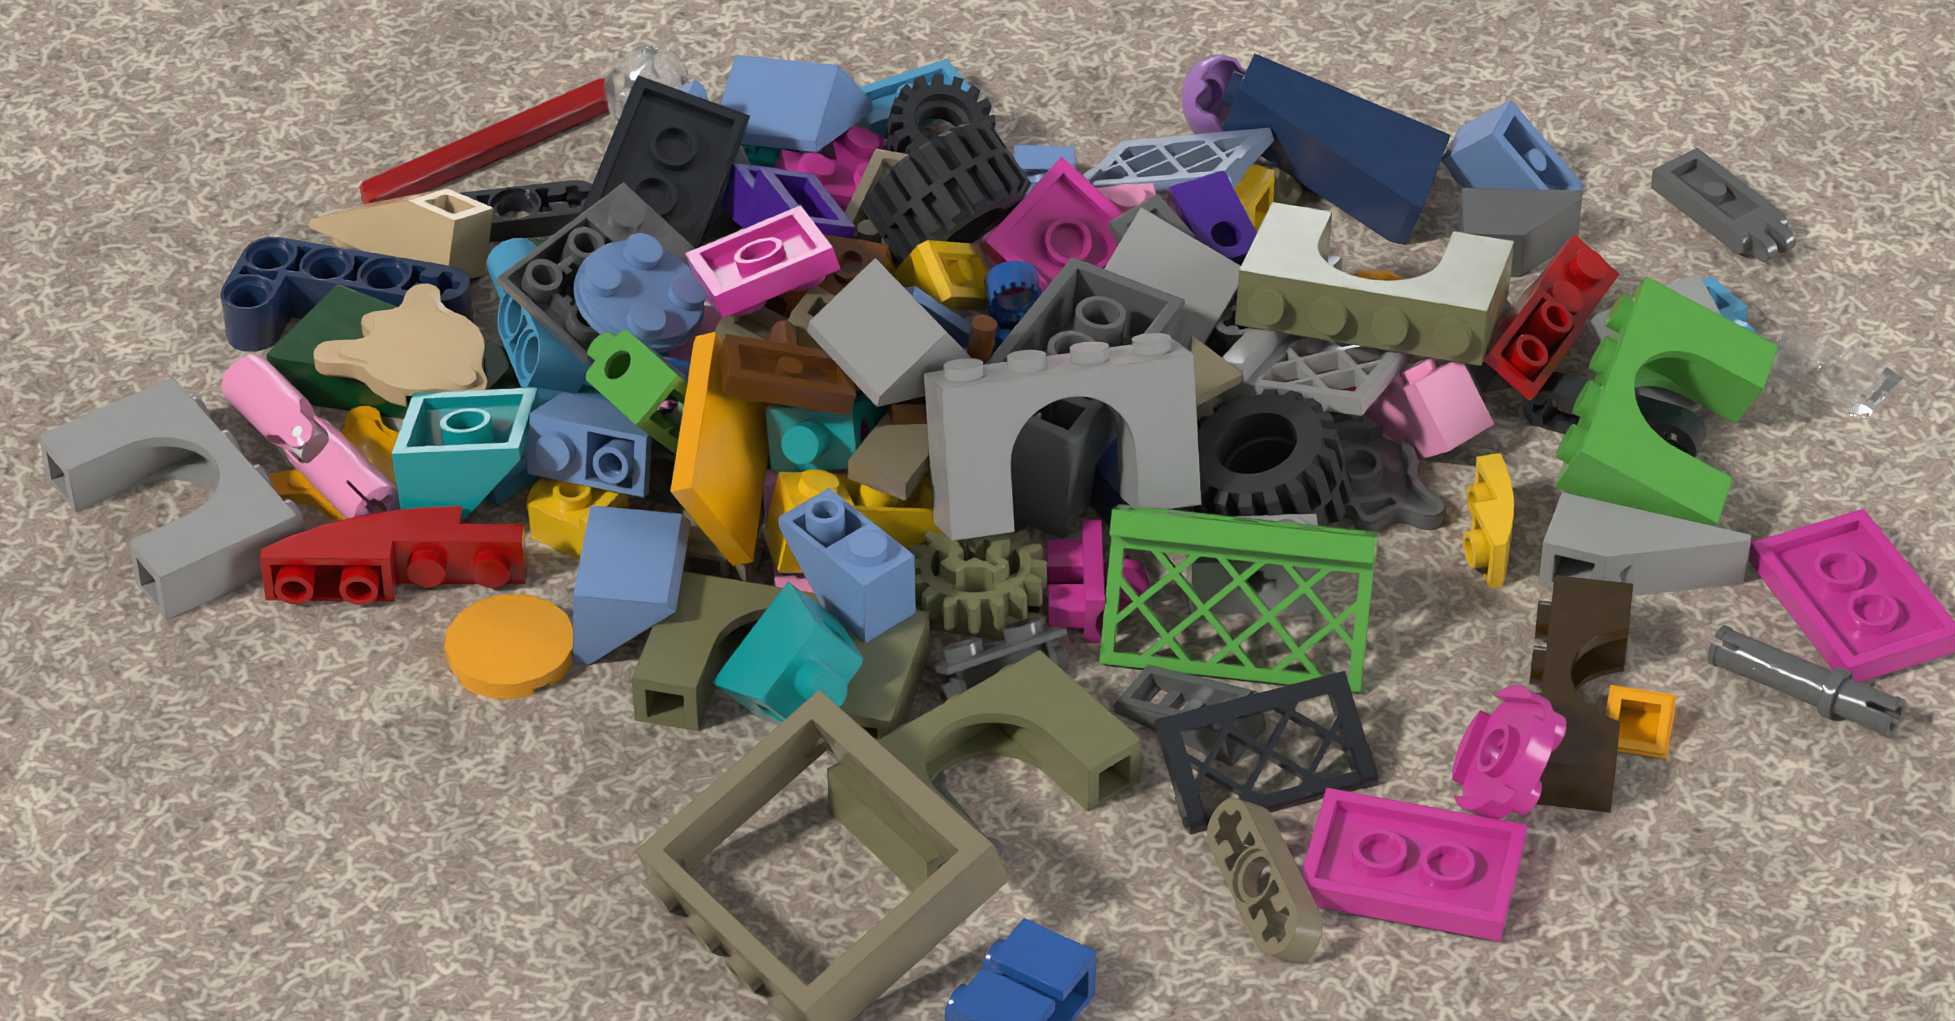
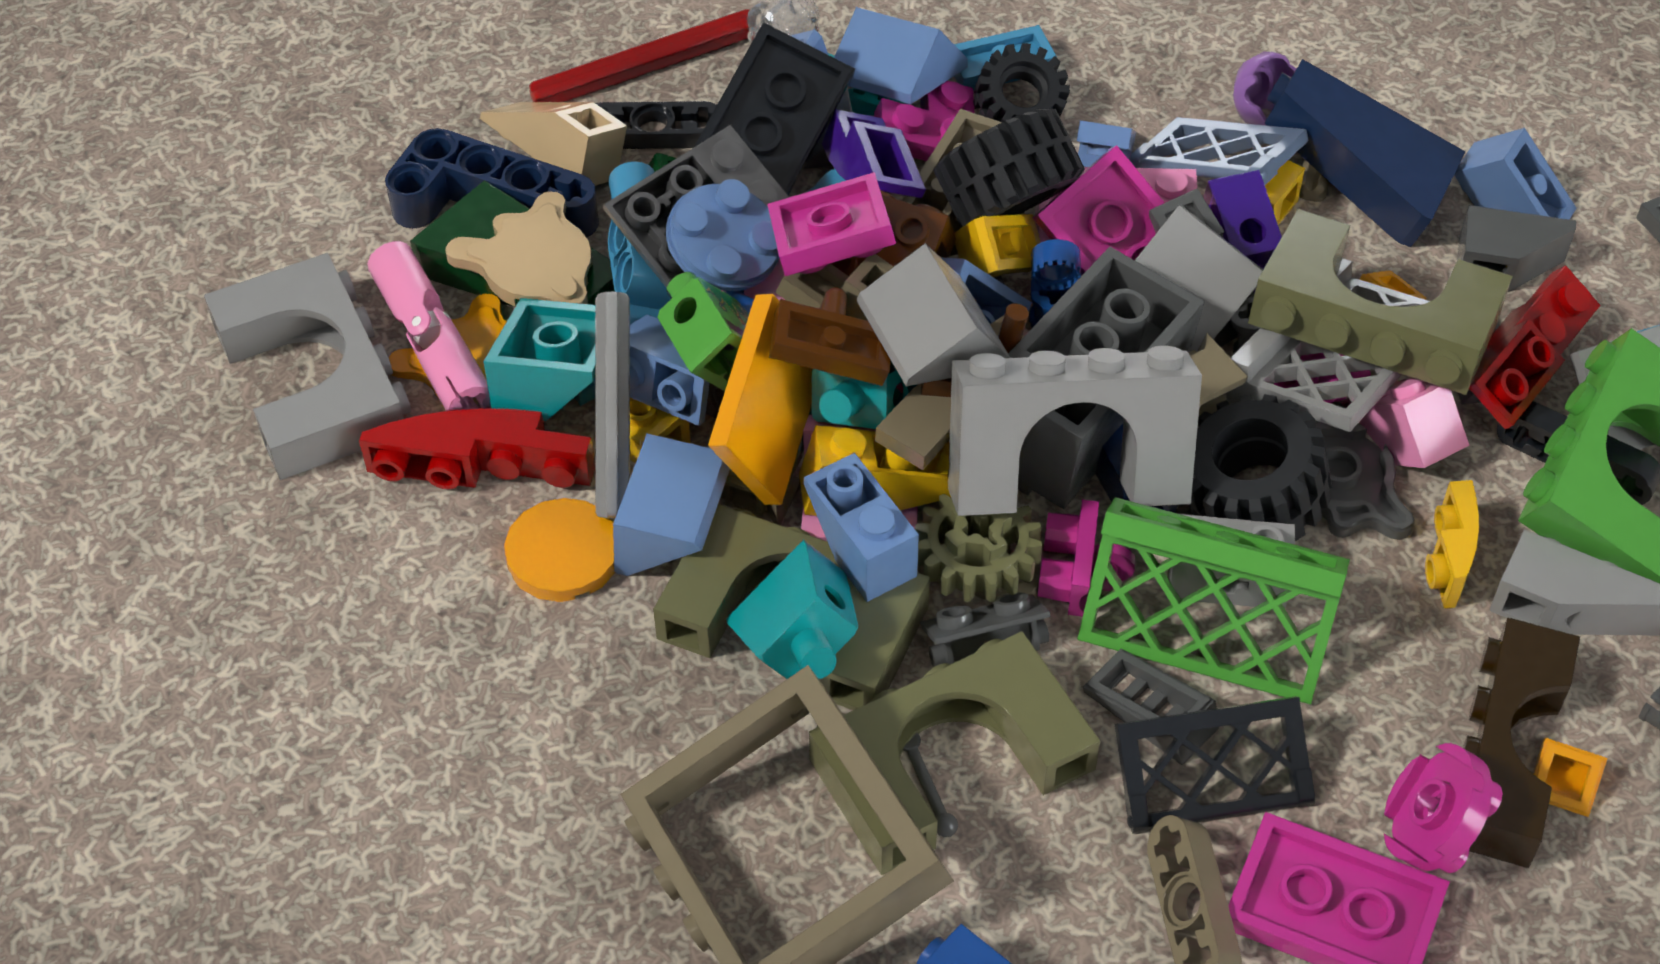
camera: 10 degrees right, 10 degrees up
none -> light grey axle [595,291,630,519]

